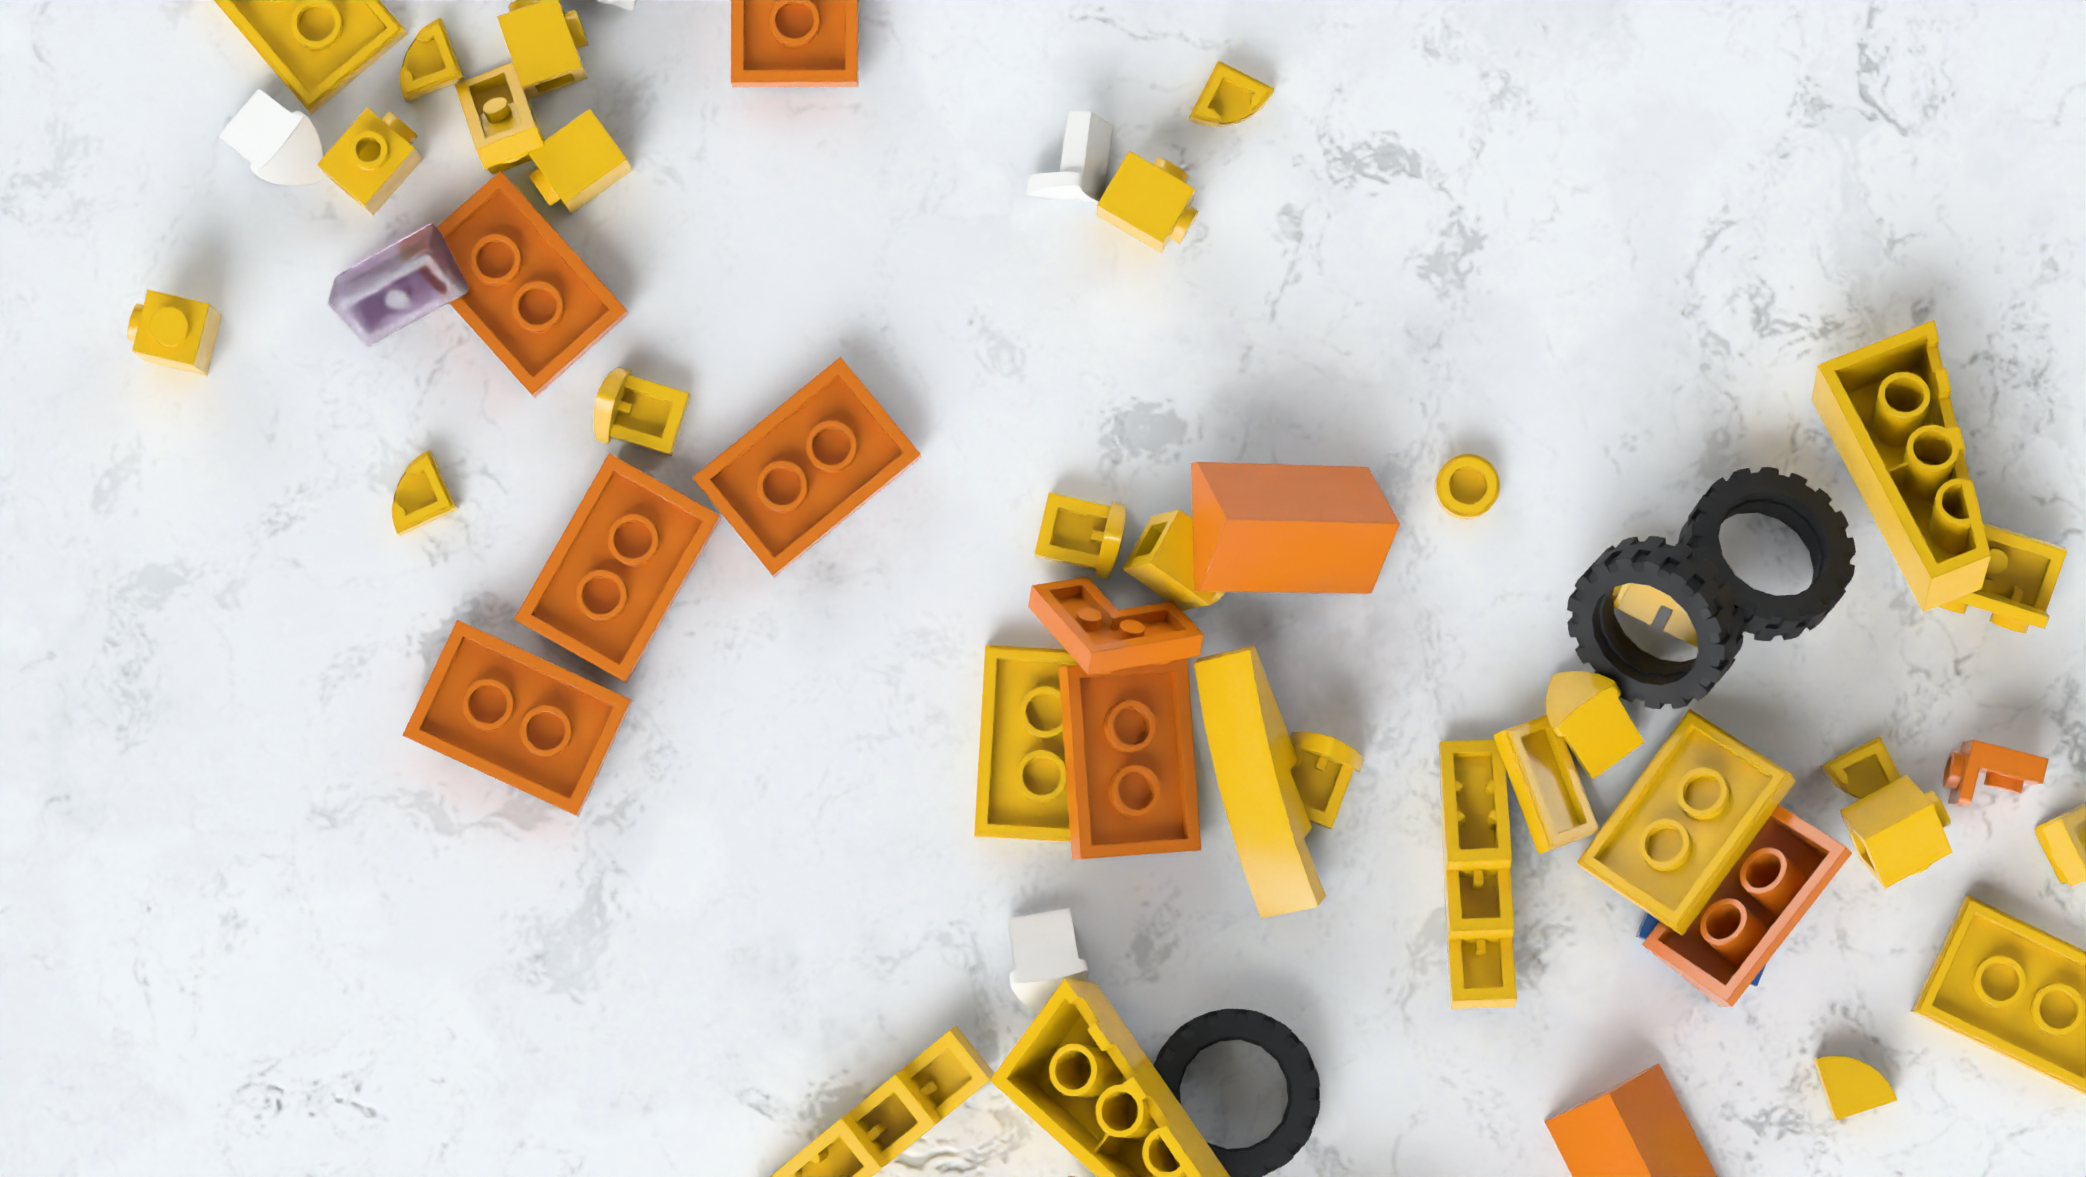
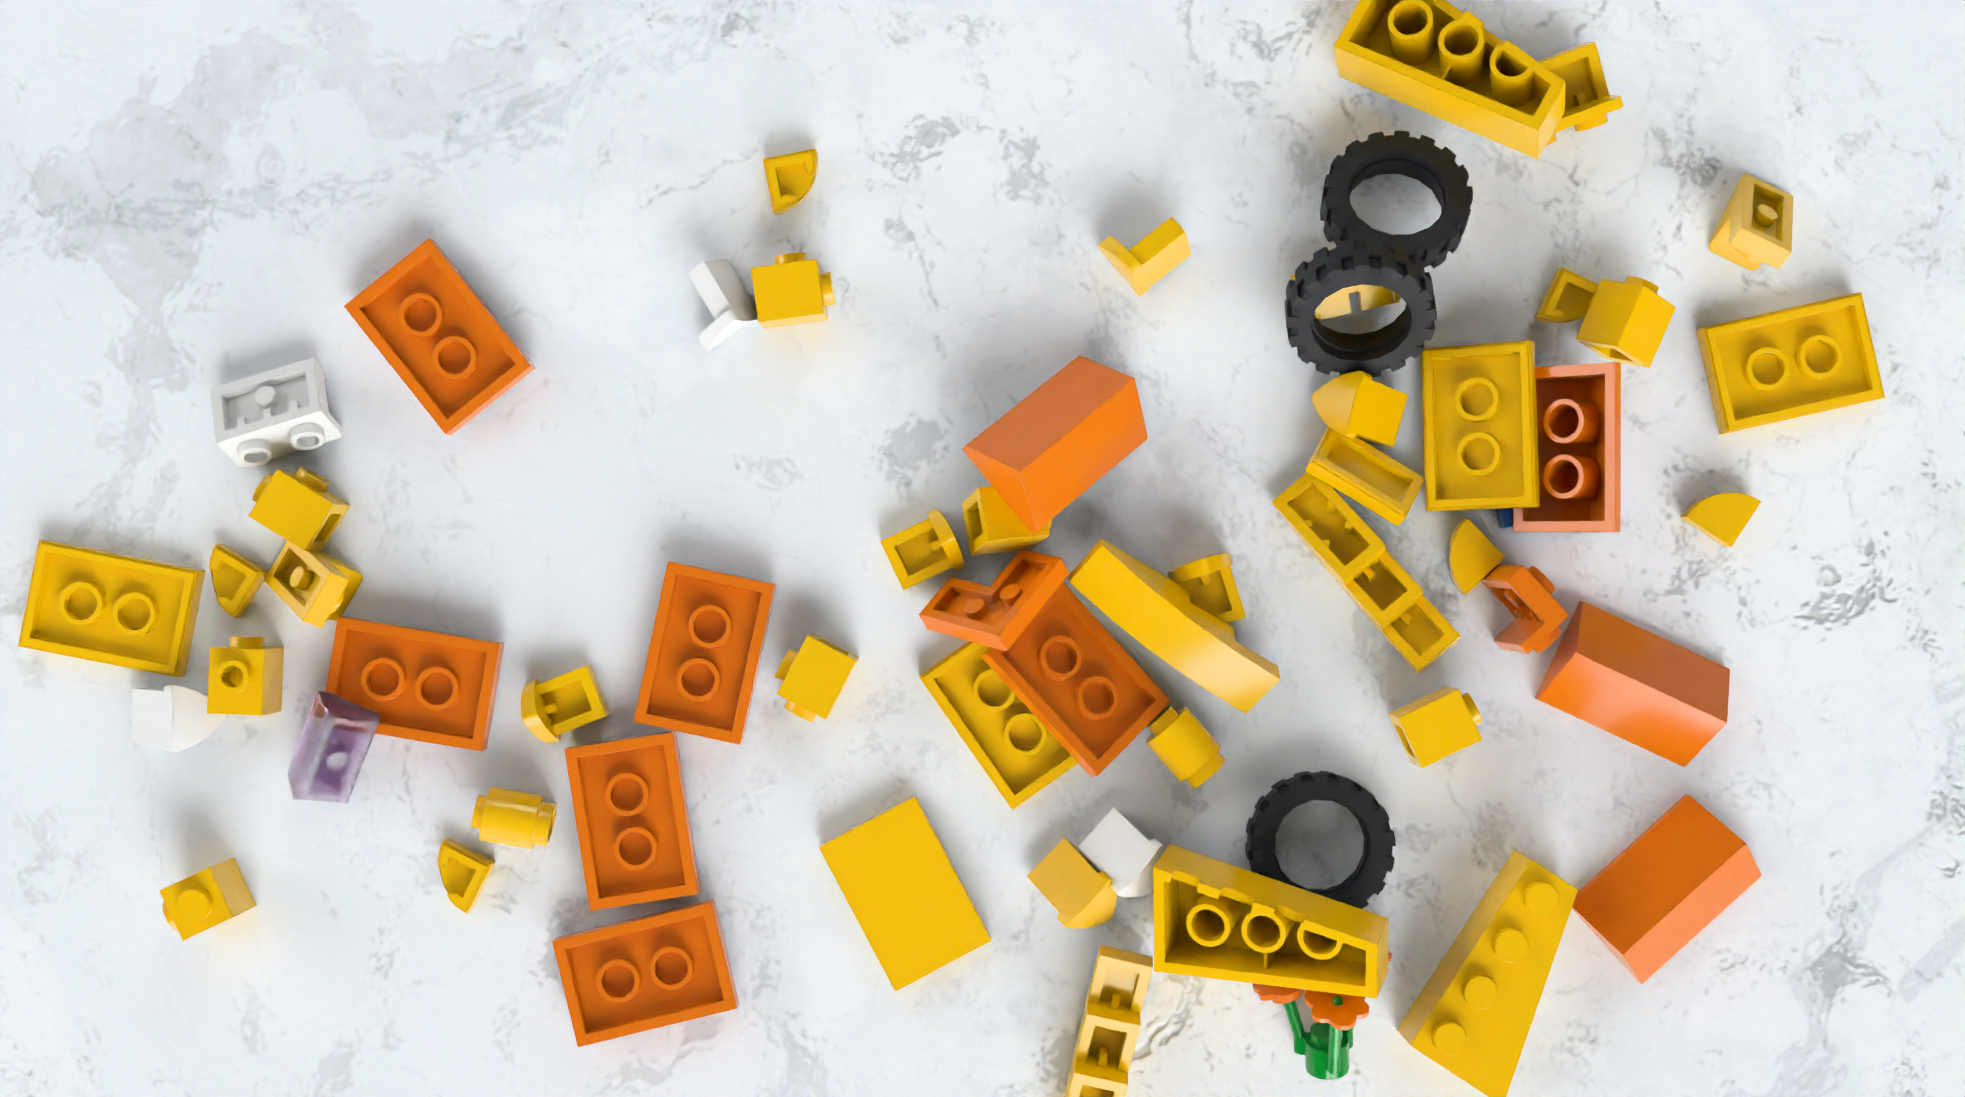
camera: 35 degrees left, 5 degrees up
yellow brick [528,109,633,214] -> none
yellow tile [1435,454,1500,519] -> none
orange bracket [1942,740,2049,807] -> none
none -> yellow brick [472,786,557,849]
none -> yellow brick [775,633,859,722]
none -> yellow tile [819,795,991,992]
none -> yellow tile [1027,838,1117,929]
none -> yellow tile [1097,217,1191,296]
none -> yellow brick [1145,706,1226,788]
none -> yellow brick [1388,686,1482,768]
none -> yellow tile [1449,518,1505,595]
none -> orange bracket [1481,565,1570,654]

